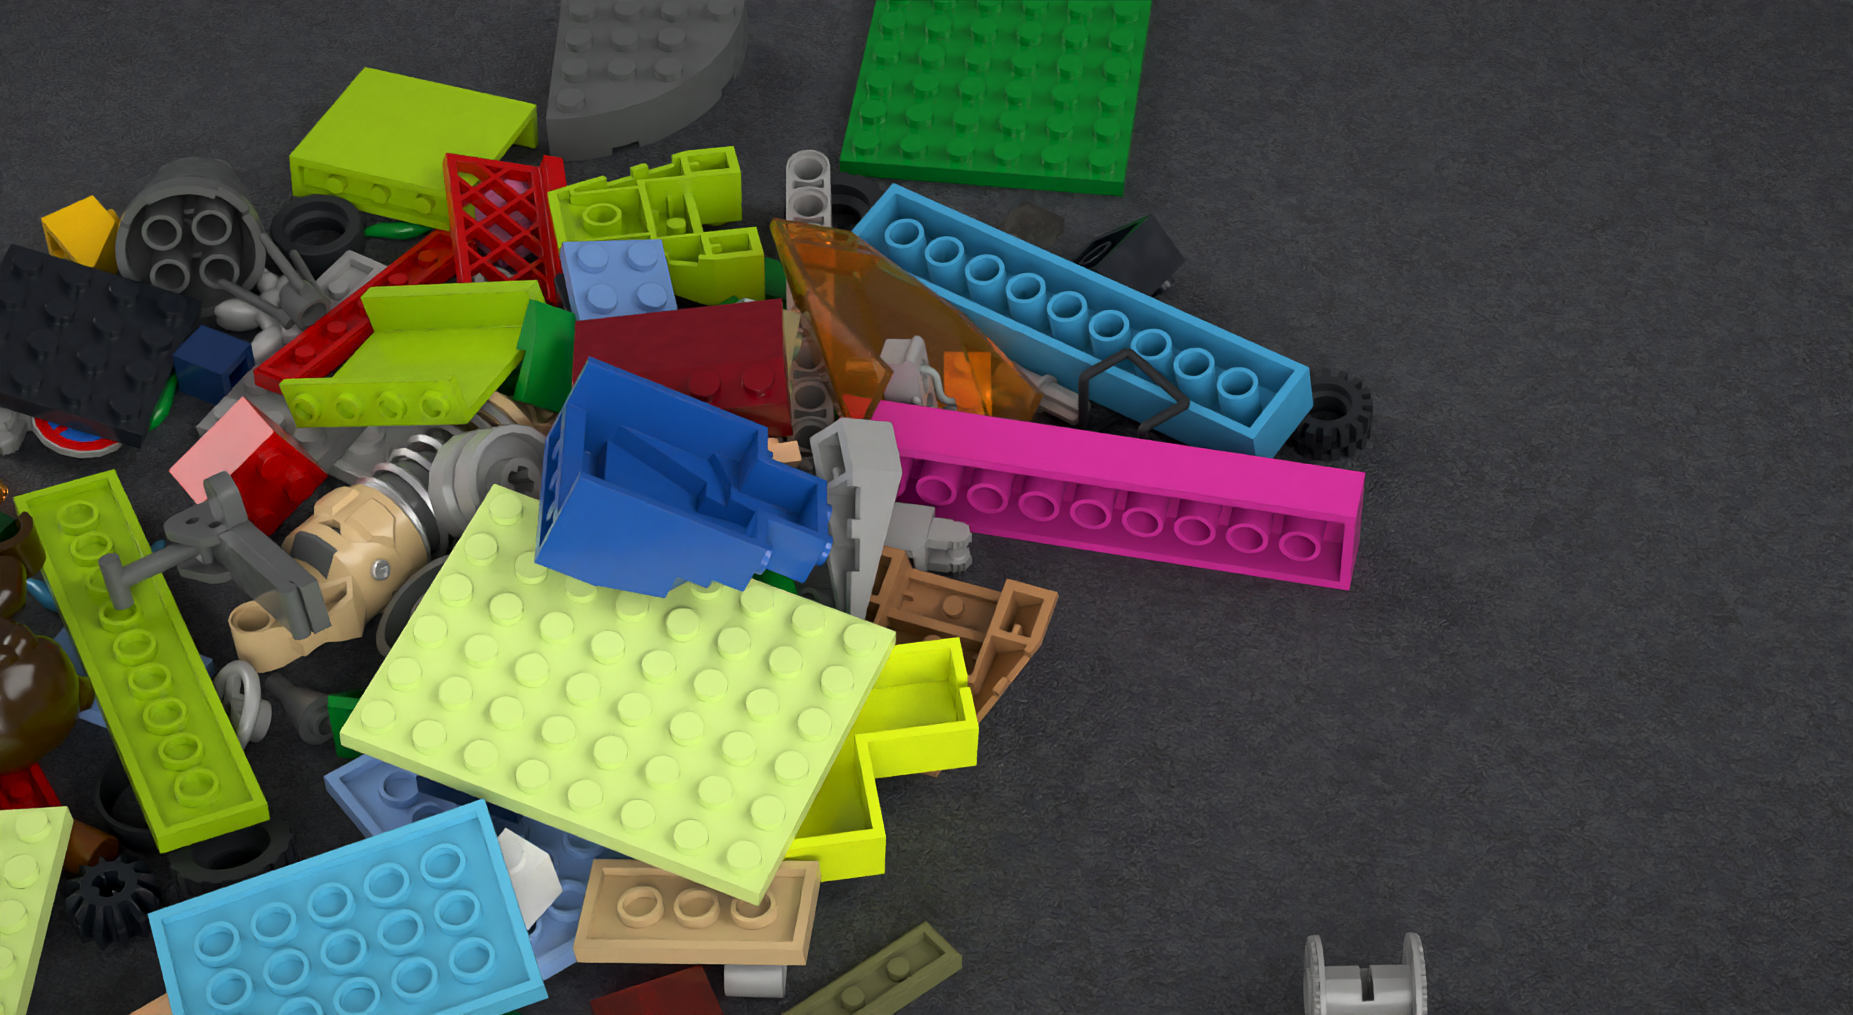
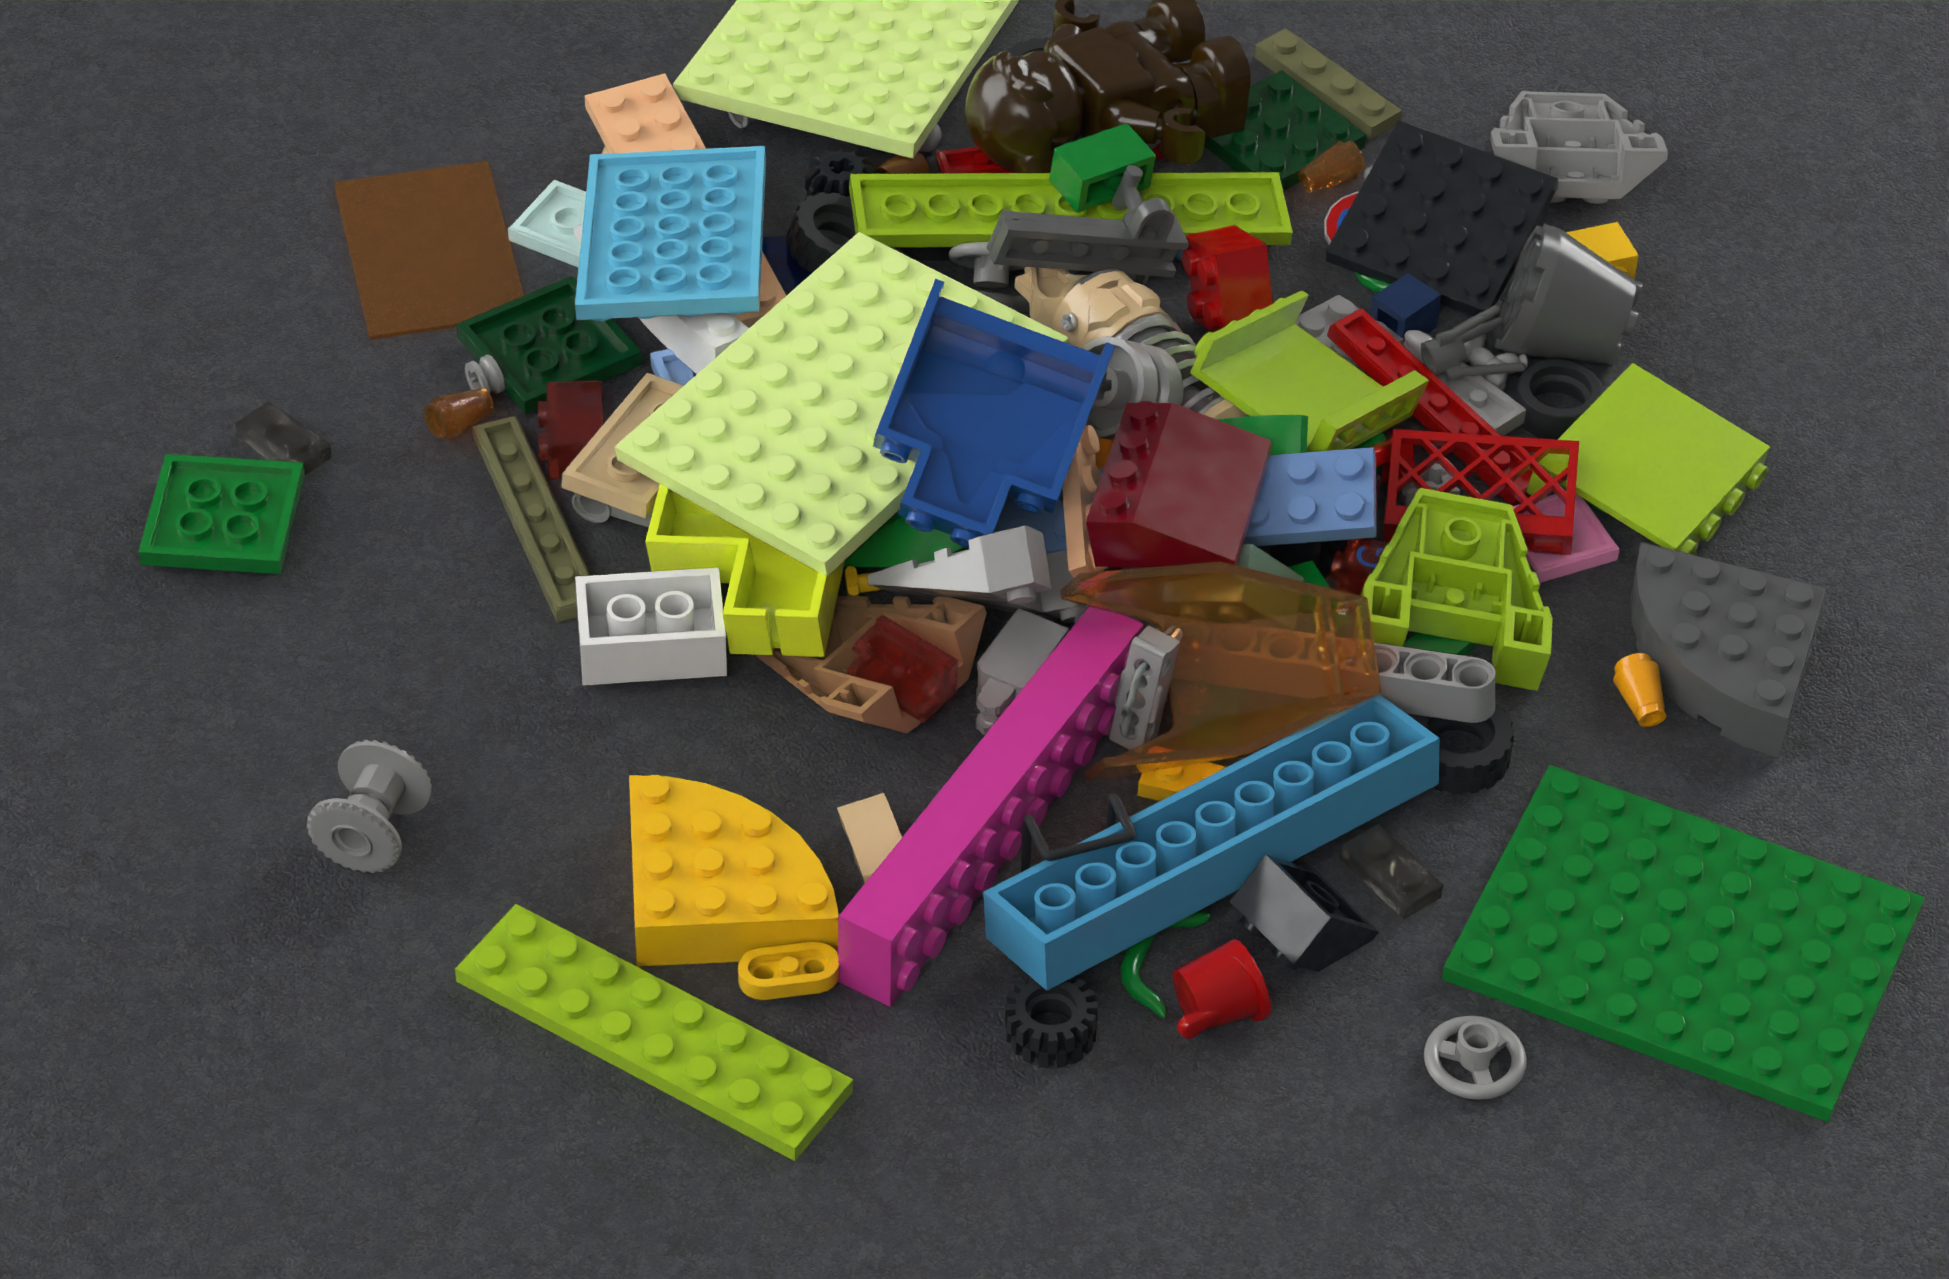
camera: 105 degrees right, 0 degrees up
none -> lime plate [455,904,853,1161]
none -> white brick [575,567,727,685]
none -> yellow brick [629,775,839,967]
none -> yellow plate [738,941,839,1000]
none -> tan slope [837,793,902,883]
none -> clear red hinge [848,614,958,723]
none -> green brick [1049,123,1156,213]
none -> red hat [1172,939,1271,1039]
none -> light grey piece [1424,1016,1527,1100]
none -> light orange cone [1613,653,1666,727]

